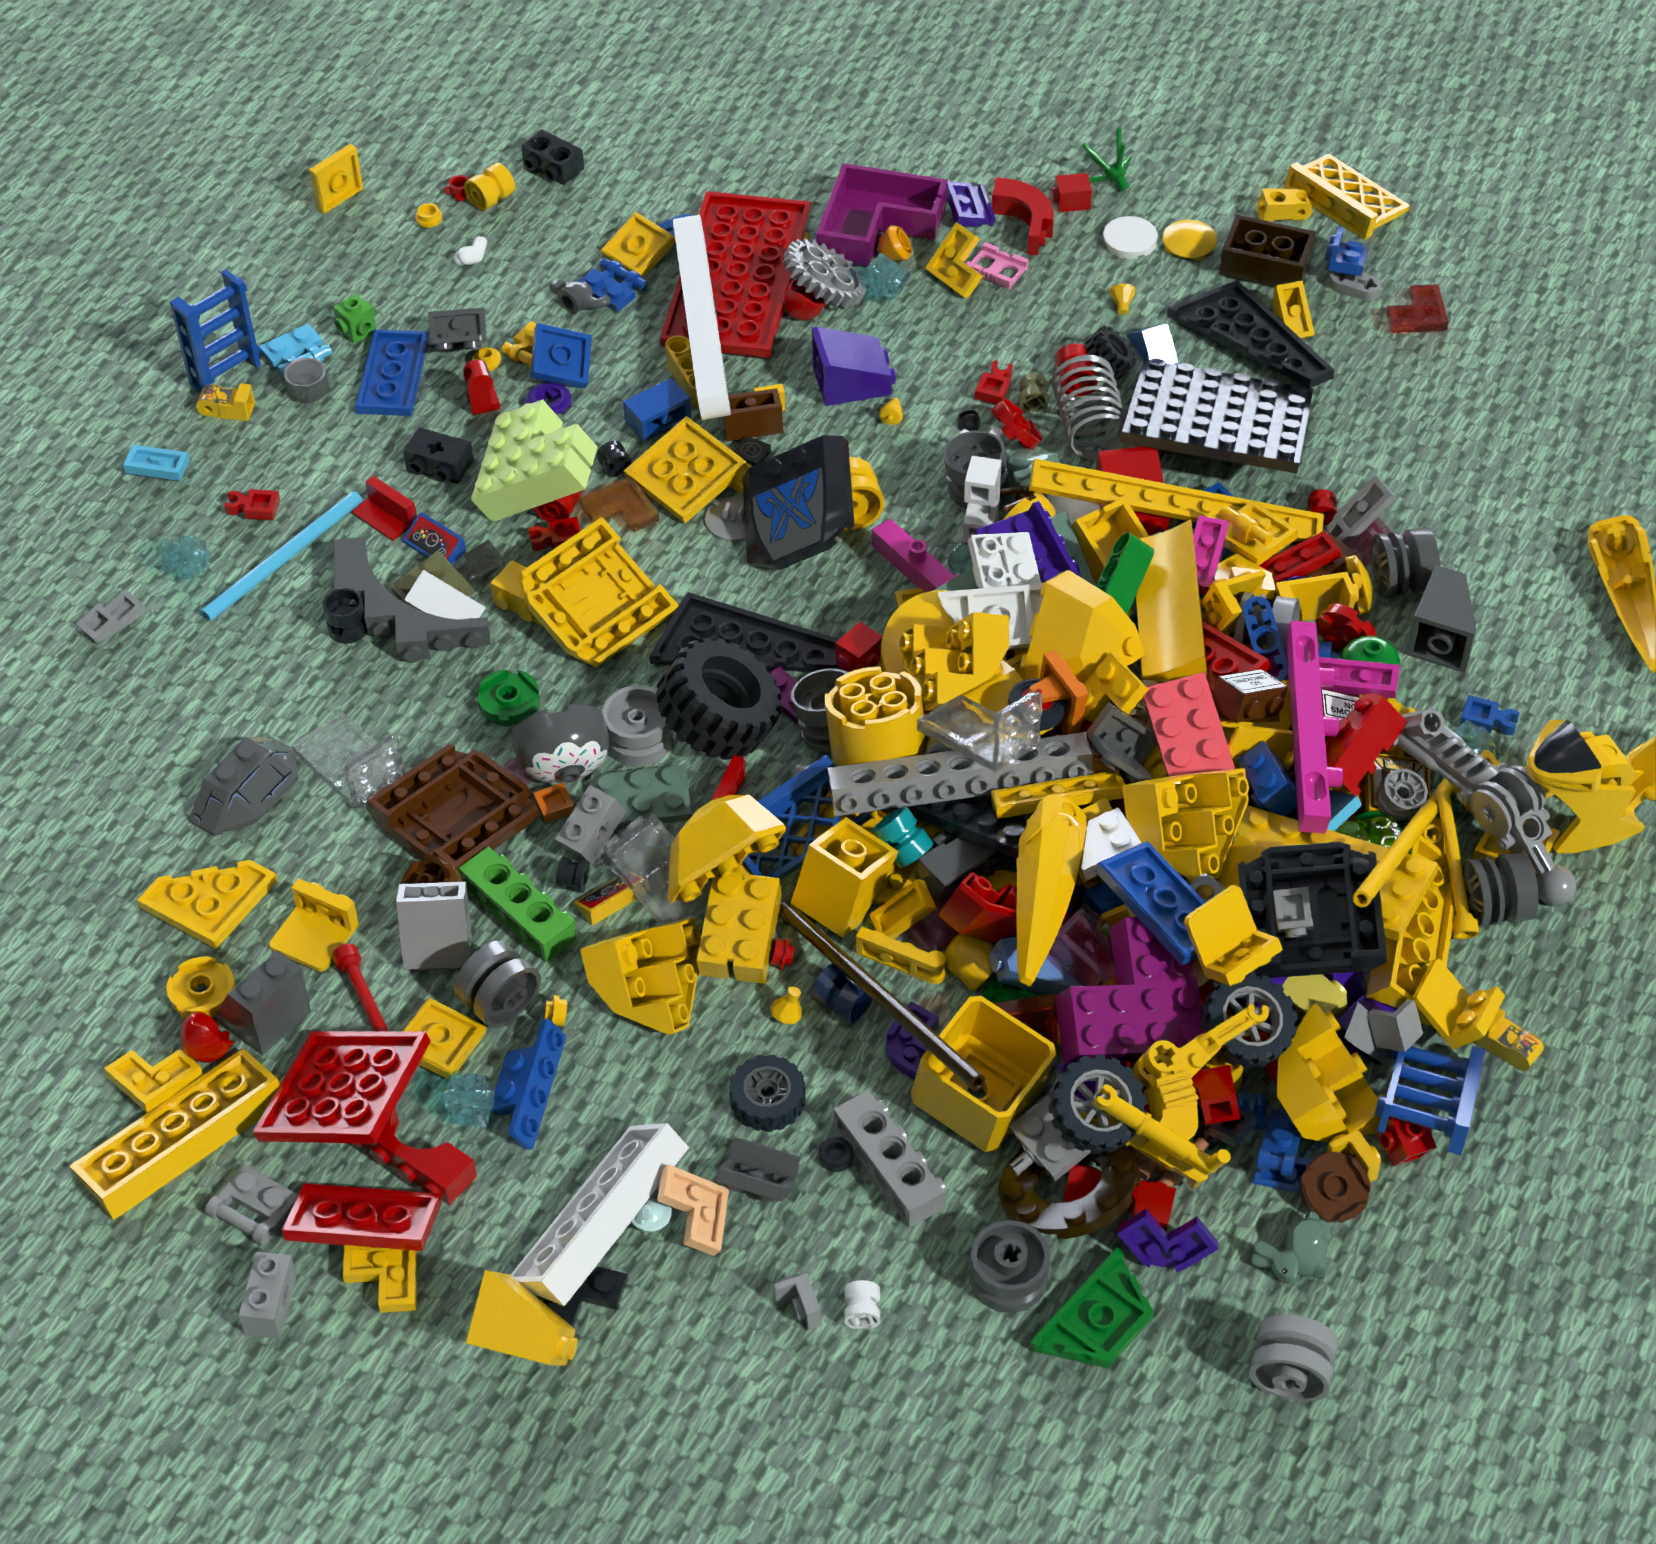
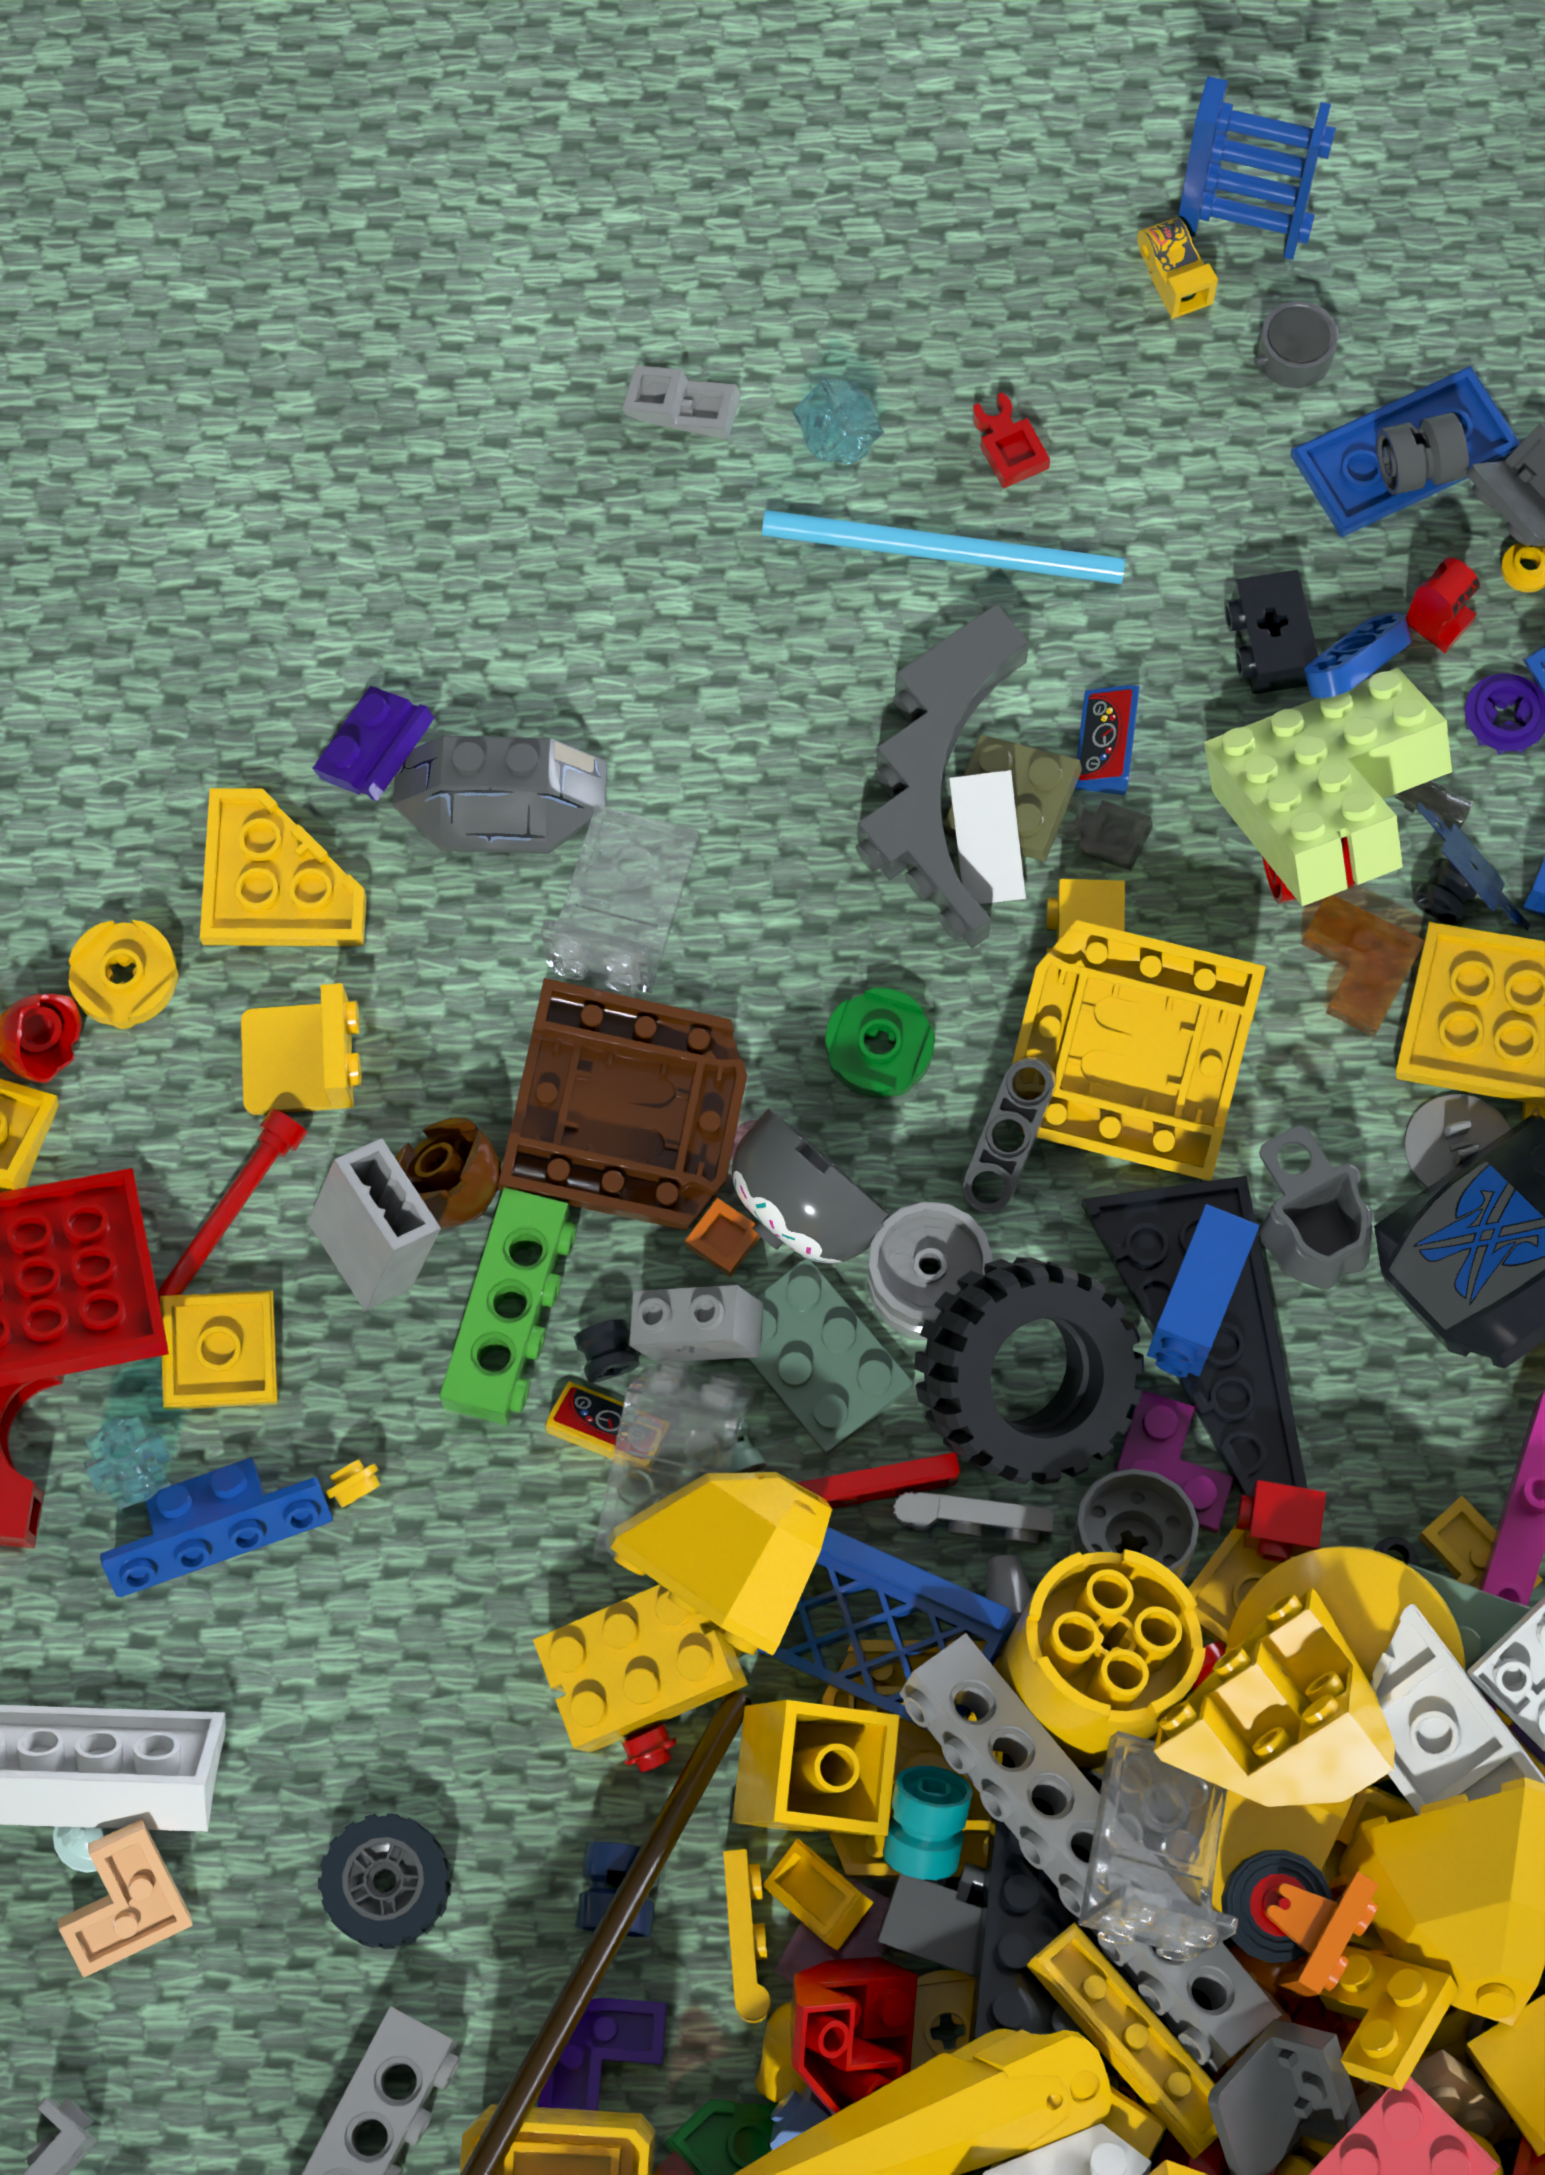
camera: 60 degrees right, 20 degrees up
medium azure plate [123,445,190,481] -> none
dark grey slope [215,950,311,1055] -> none
medium azure plate [259,323,332,377] -> none
black wheel [323,588,367,644] -> none
bright green brick [333,294,376,344] -> none
red panel [352,475,417,541] -> none
flat silver wheel [454,941,541,1028] -> none
red plate [529,516,581,551] -> none
yellow brick [580,917,701,1035] -> none
dark grey bracket [716,1138,800,1203] -> none
yellow rock [770,986,802,1024] -> none
black tile [818,1137,853,1172] -> none
none -> dark purple plate [312,686,435,802]
none -> light grey hinge [893,1491,1054,1545]
none -> dark grey beam [963,1057,1056,1213]
none -> blue window [1146,1204,1260,1377]
none -> dark grey piece [1258,1125,1373,1289]
none -> blue beam [1304,612,1412,698]
none -> dark grey wheel [1376,412,1469,495]
none -> dark blue piece [1417,802,1530,931]

